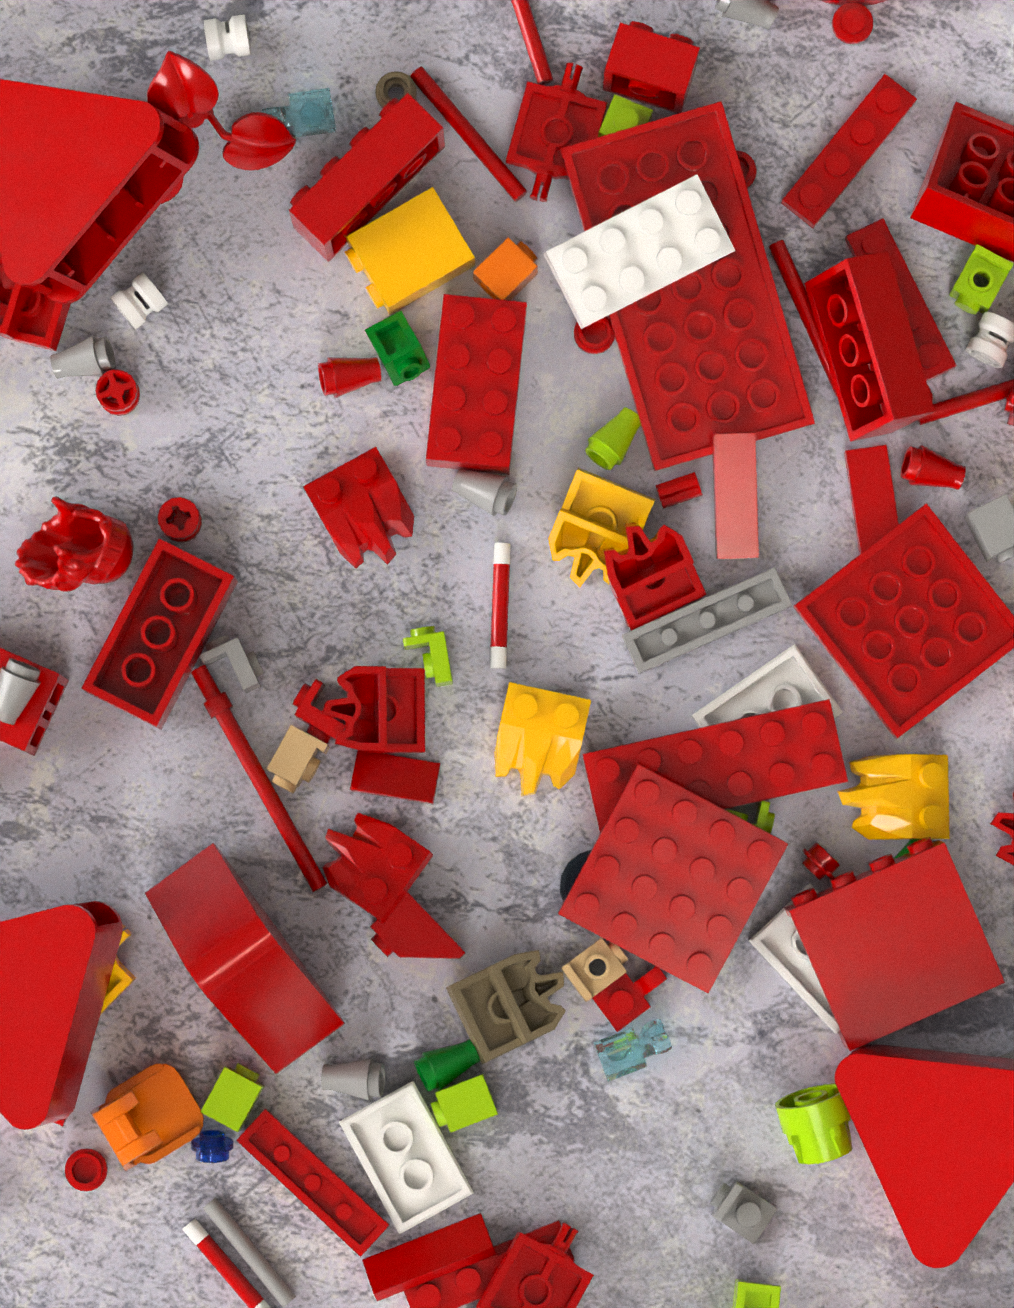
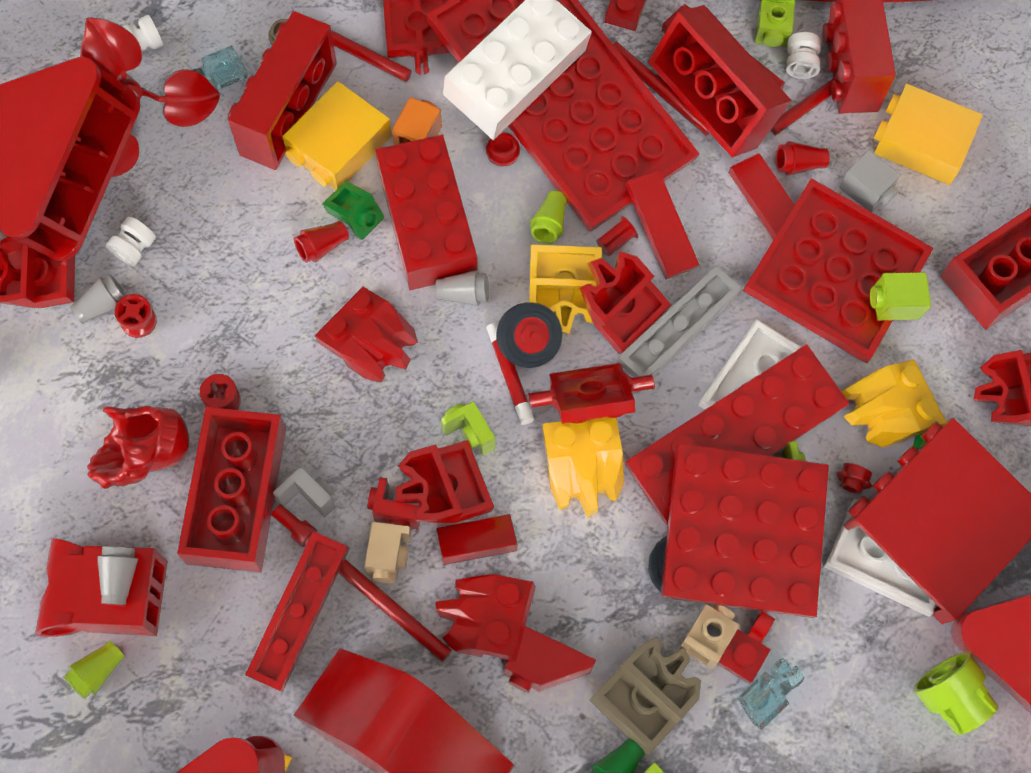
camera: 25 degrees left, 15 degrees down
none -> red plate [245,531,350,692]
none -> black wheel [496,302,562,368]
none -> red plate [528,363,655,424]
none -> lime brick [870,273,931,321]

